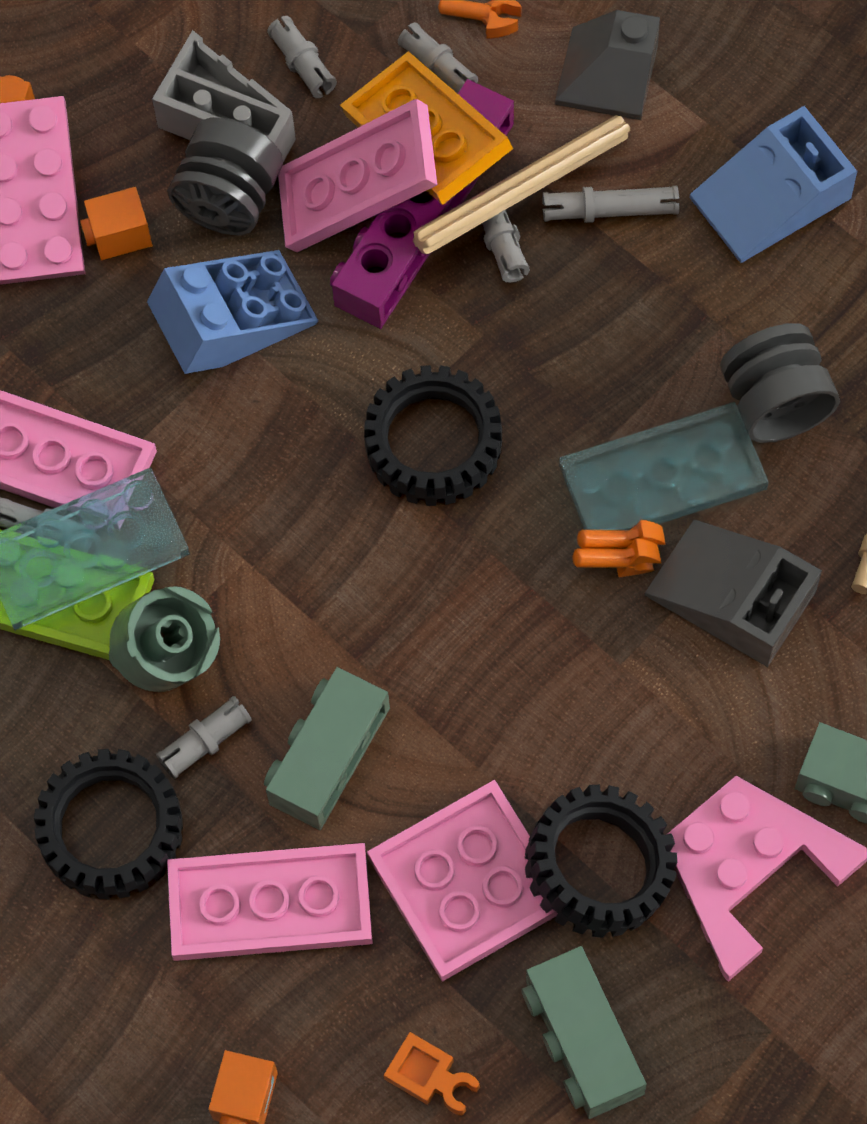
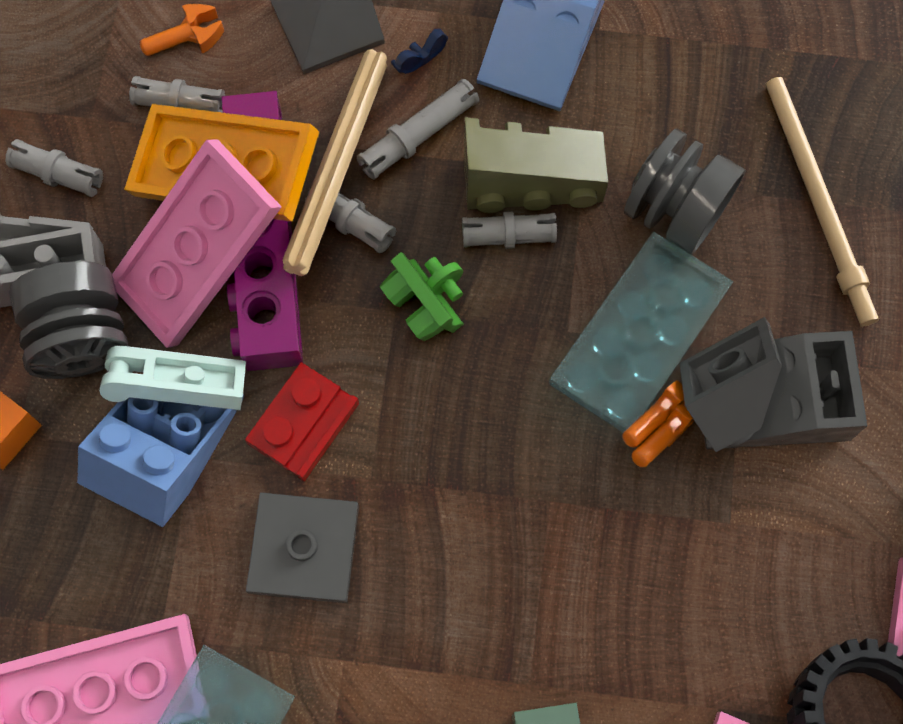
camera: 40 degrees left, 5 degrees up
black tyre [364,365,502,506] -> none
none -> light aqua plate [99,346,246,410]
none -> red plate [245,362,359,482]
none -> dark grey plate [246,492,359,603]
none -> bright green hips [380,252,464,341]
none -> dark blue piece [391,28,448,74]
none -> light grey pin [462,211,557,249]
none -> wedge [464,117,608,213]
none -> dark grey slope [679,317,782,452]

